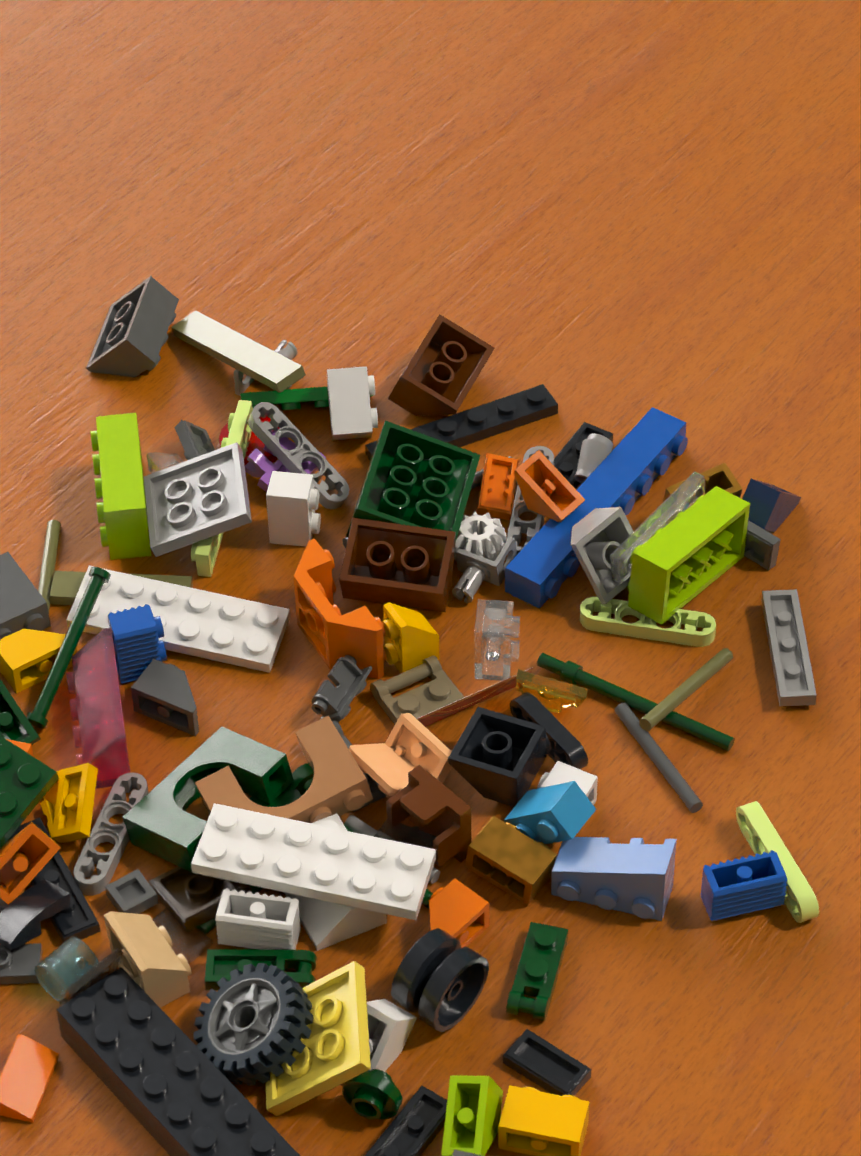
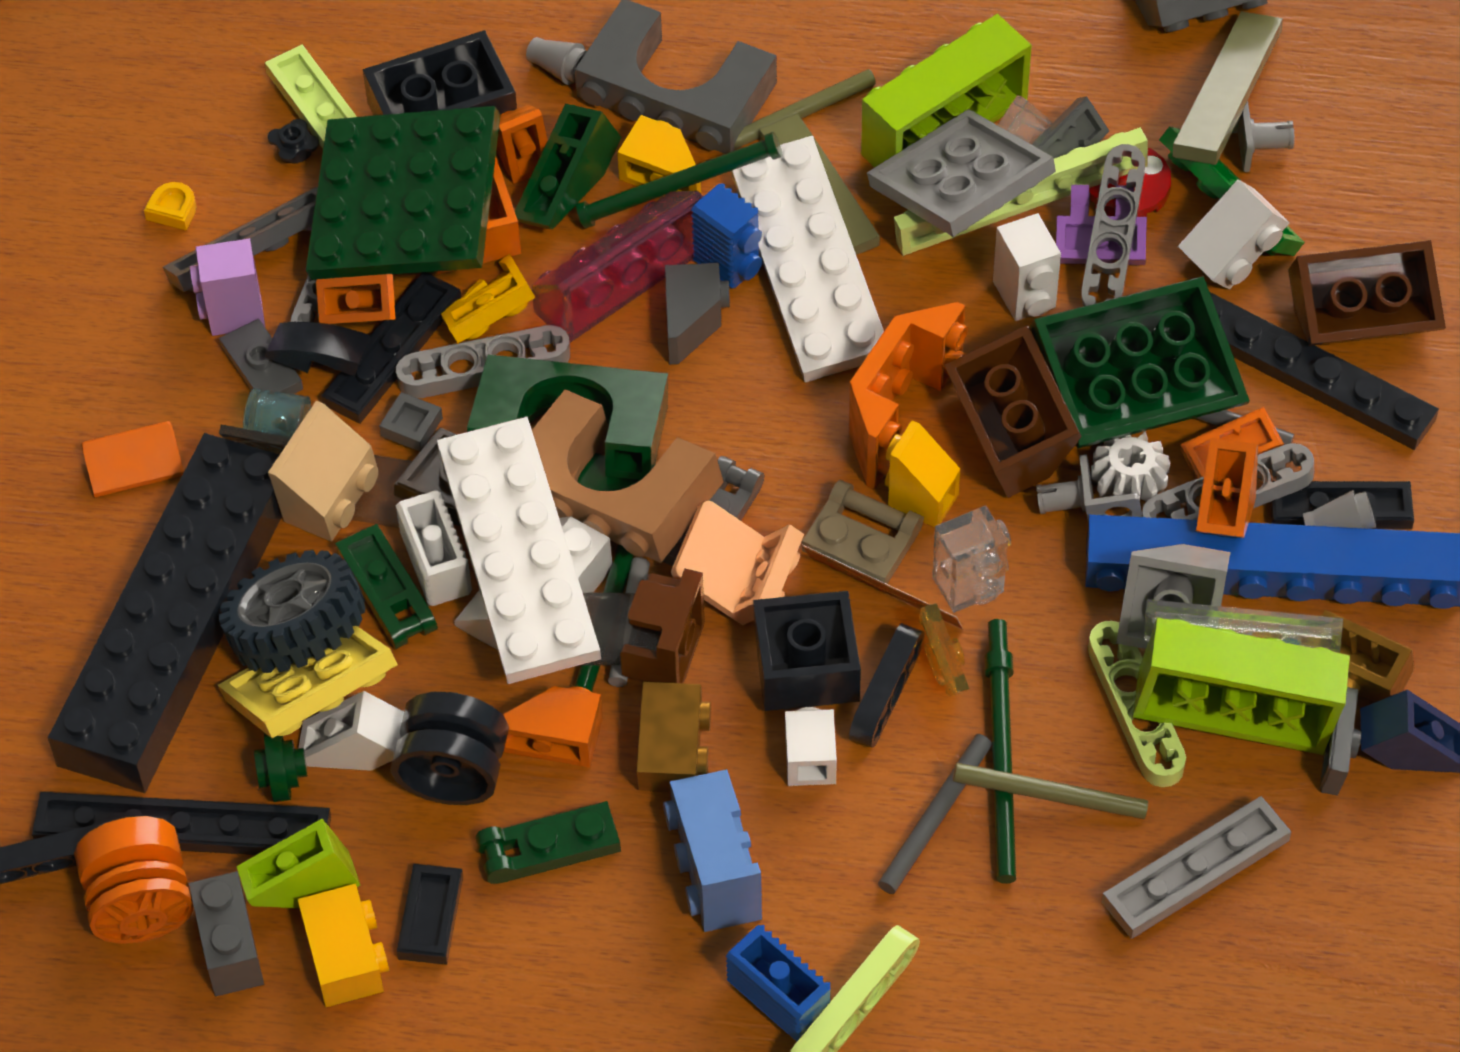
camera: 60 degrees right, 10 degrees up
dark grey hinge [311,655,373,722] -> none
dark azure brick [504,781,596,844] -> none

